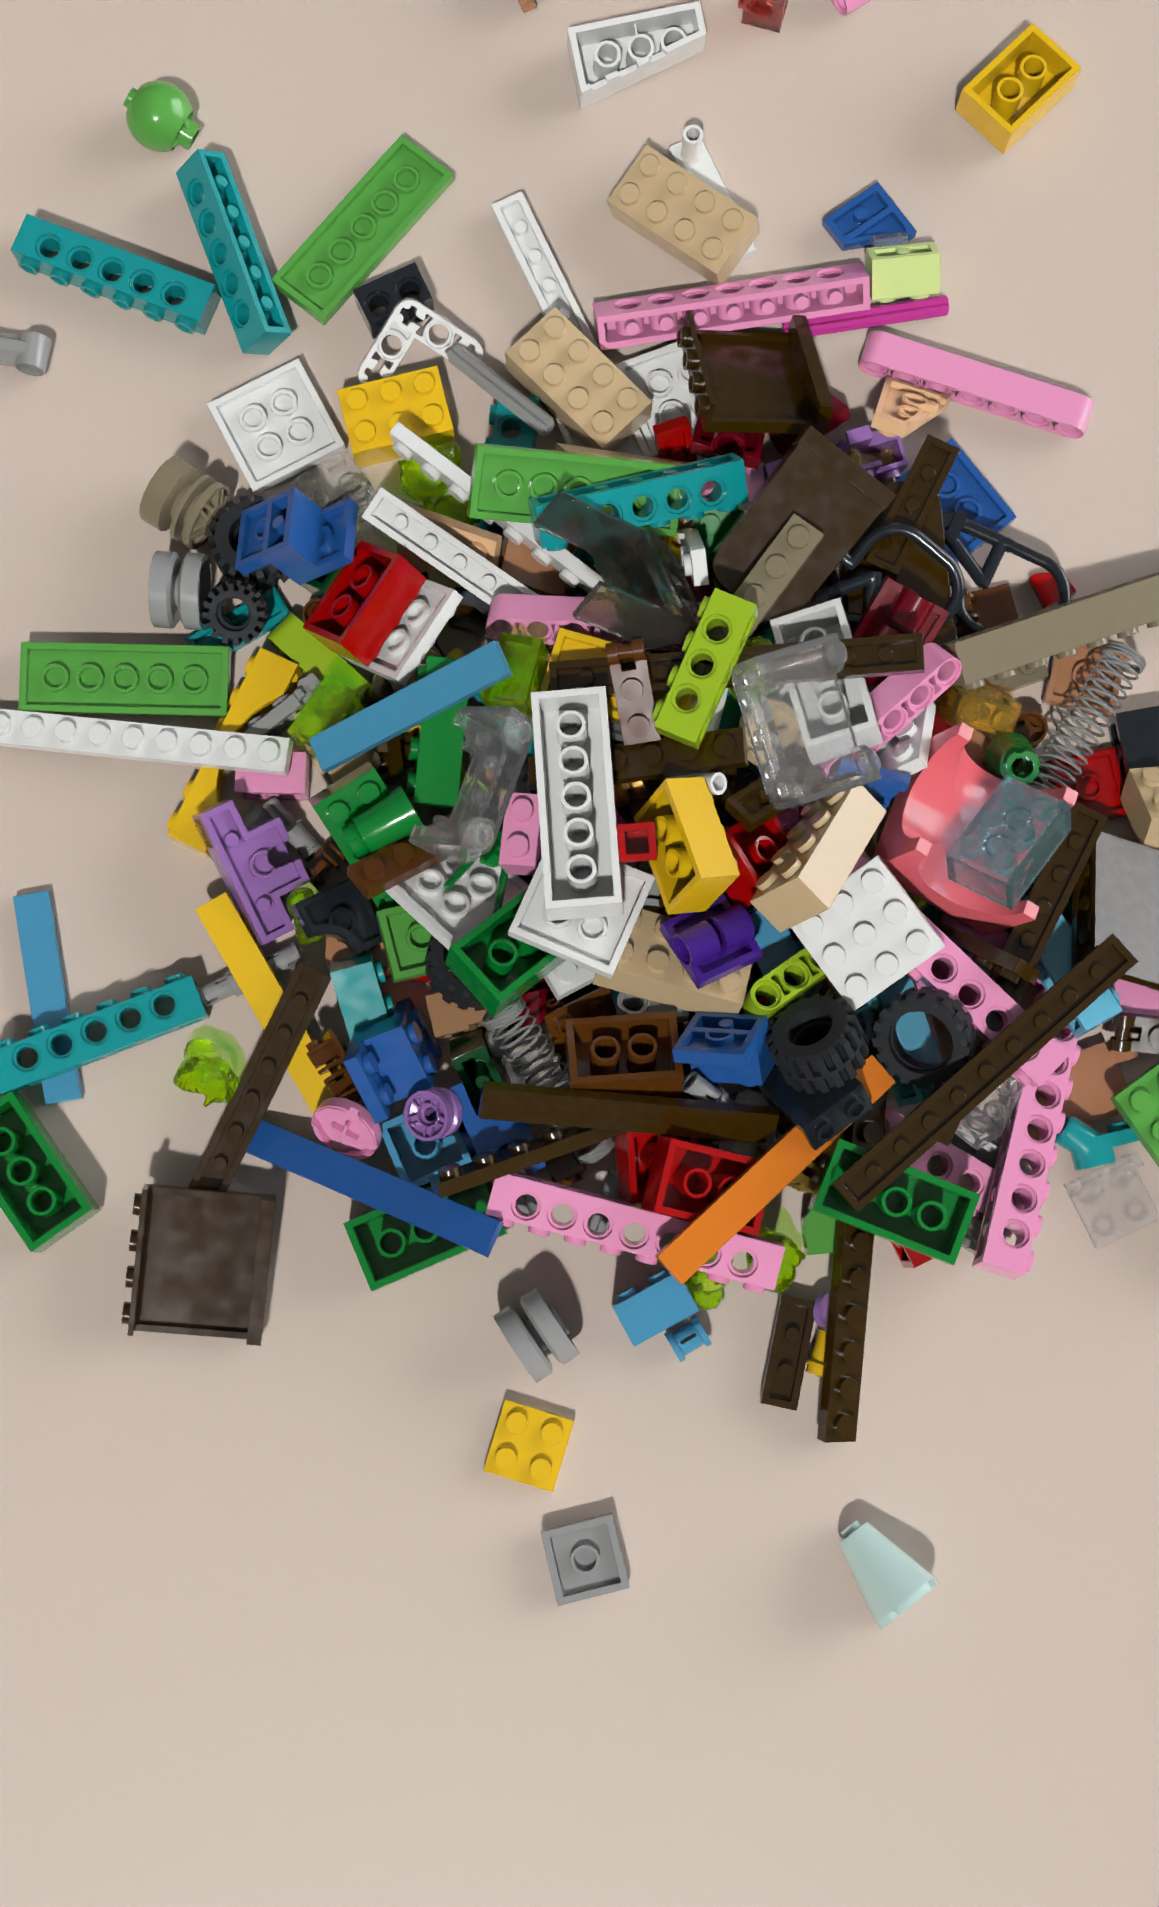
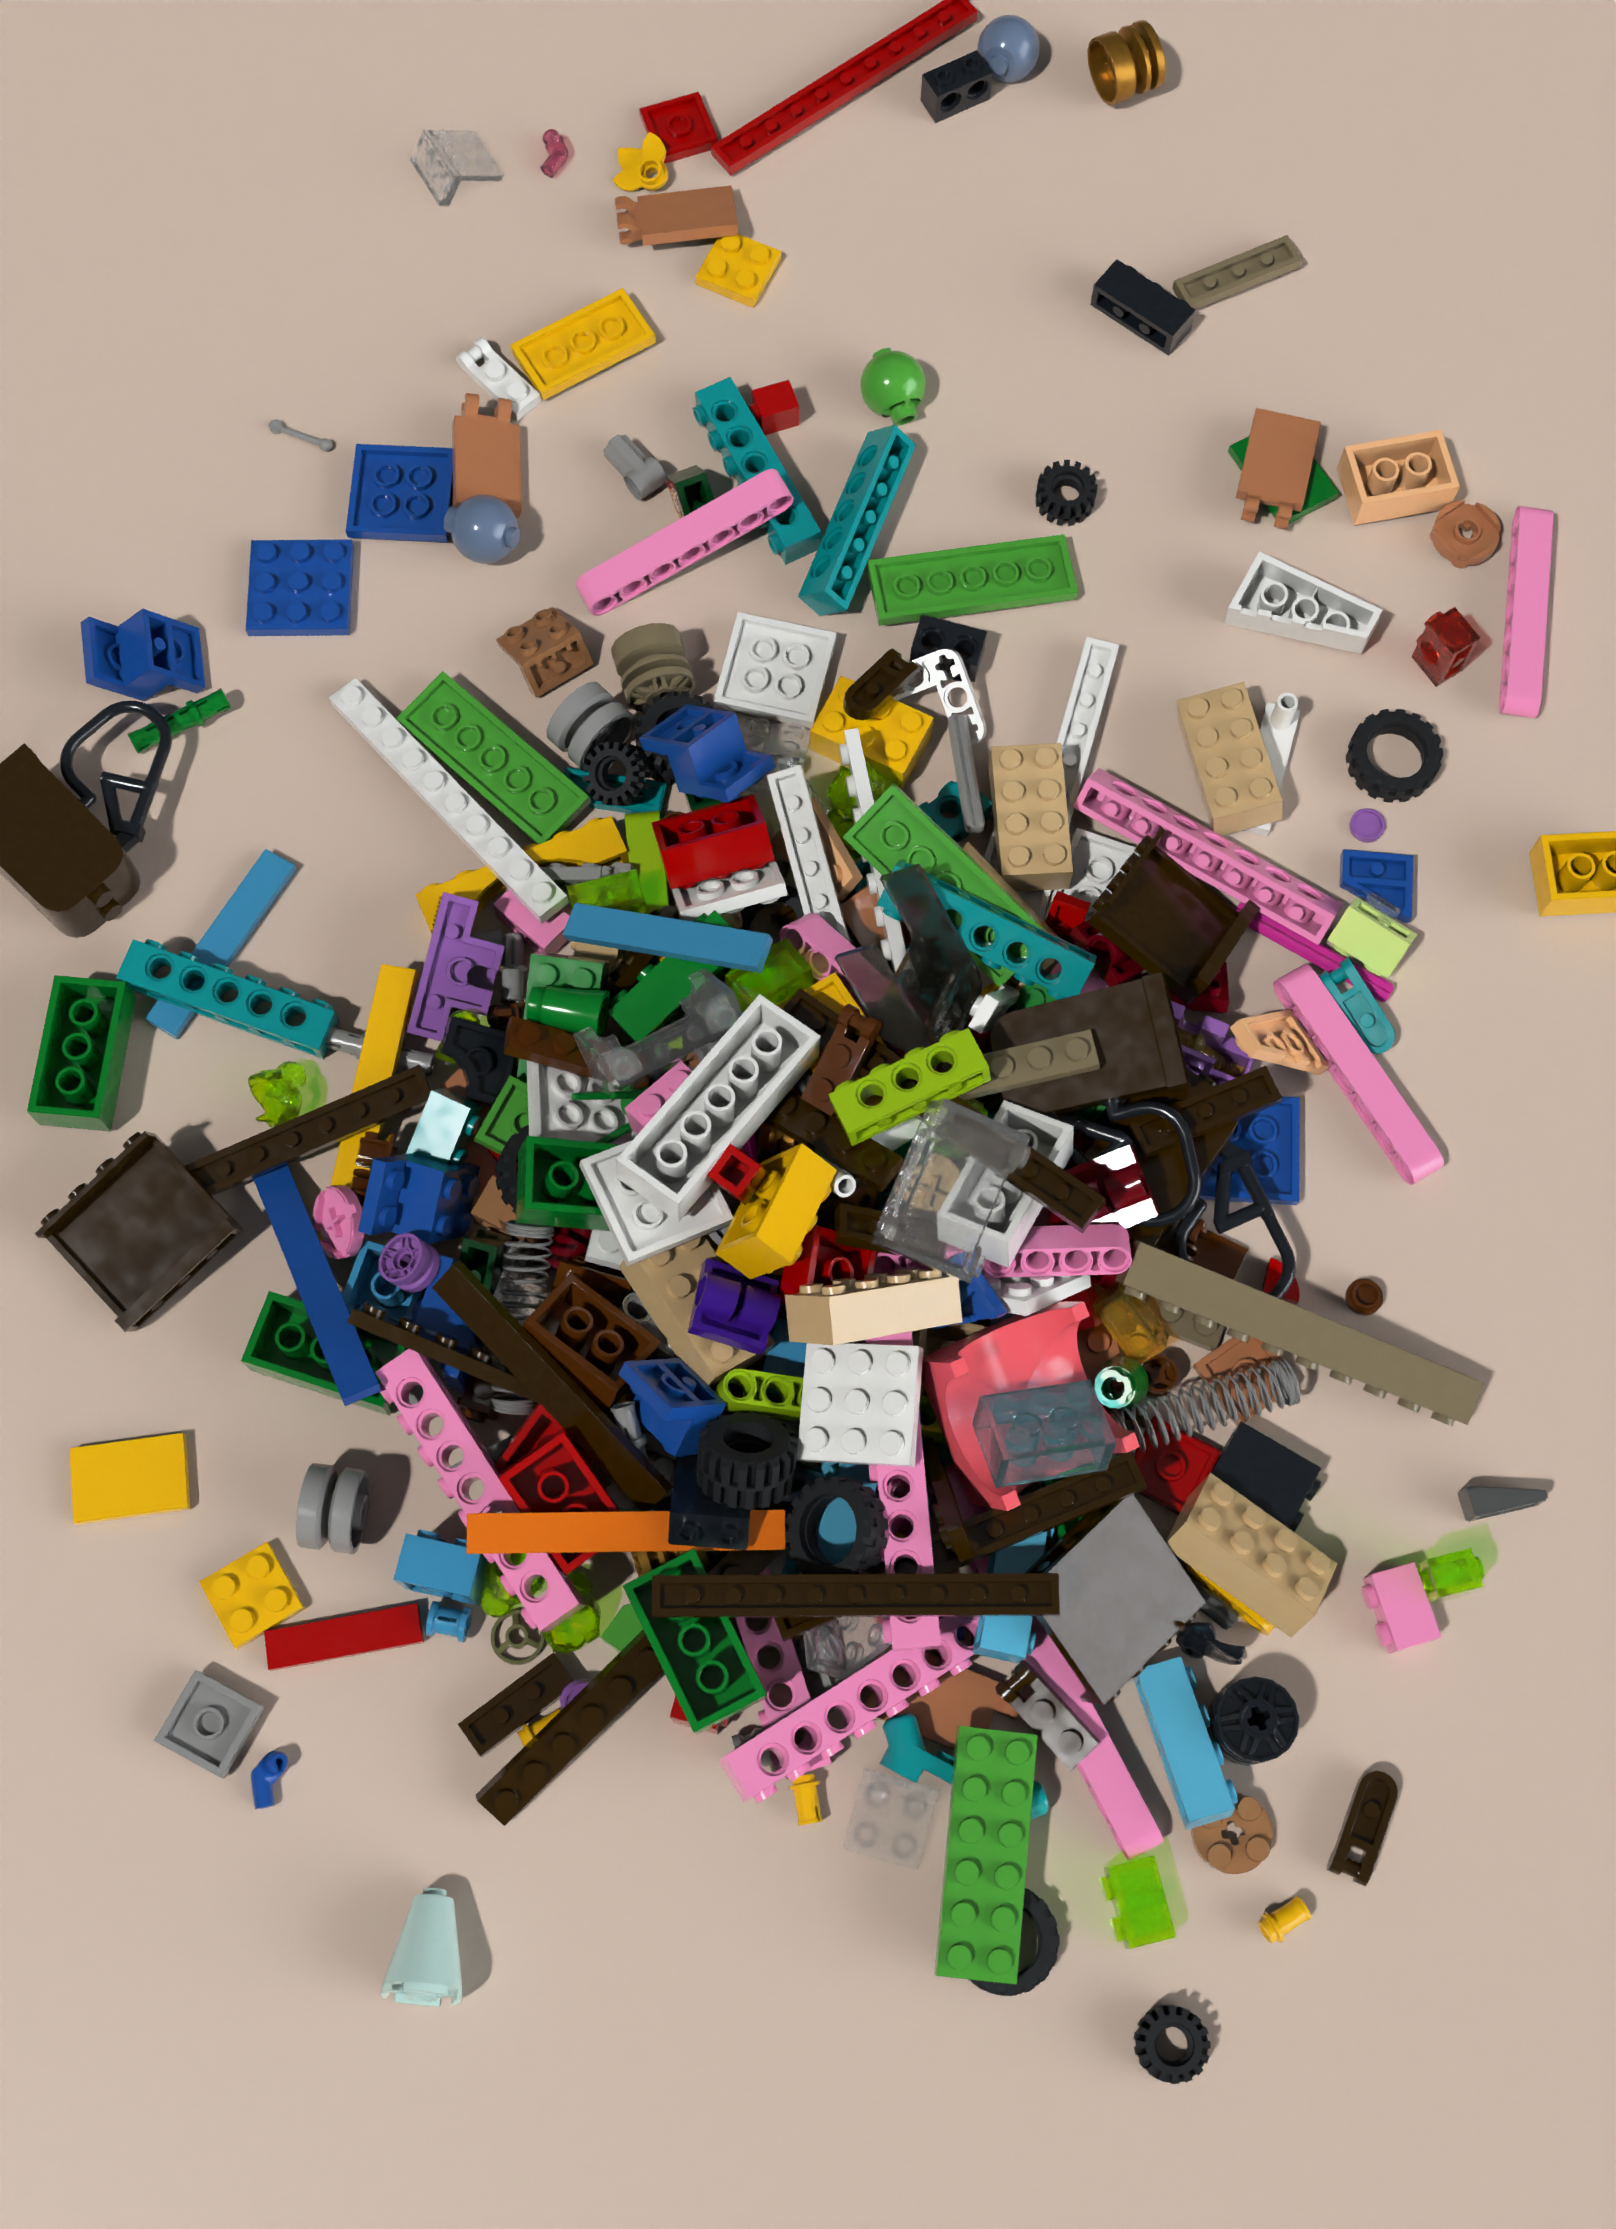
camera: 40 degrees right, 10 degrees down
none -> yellow tile [70,1433,191,1525]
none -> blue arm [251,1751,288,1809]
none -> red tile [264,1603,424,1671]
none -> olive piece [491,1610,545,1665]
none -> medium nougat bracket [496,607,594,698]
none -> bright pink beam [576,469,794,616]
none -> dark green slope [665,465,714,519]
none -> red brick [748,380,800,435]
none -> yellow pin [789,1773,823,1826]
none -> dark brown plate [843,648,921,720]
none -> black tyre [1035,460,1097,526]
none -> teal plate [1318,957,1395,1054]
none -> reddish brown plate [1345,1279,1383,1316]
none -> black tyre [1346,709,1443,803]
none -> medium lavender piece [1349,808,1385,843]

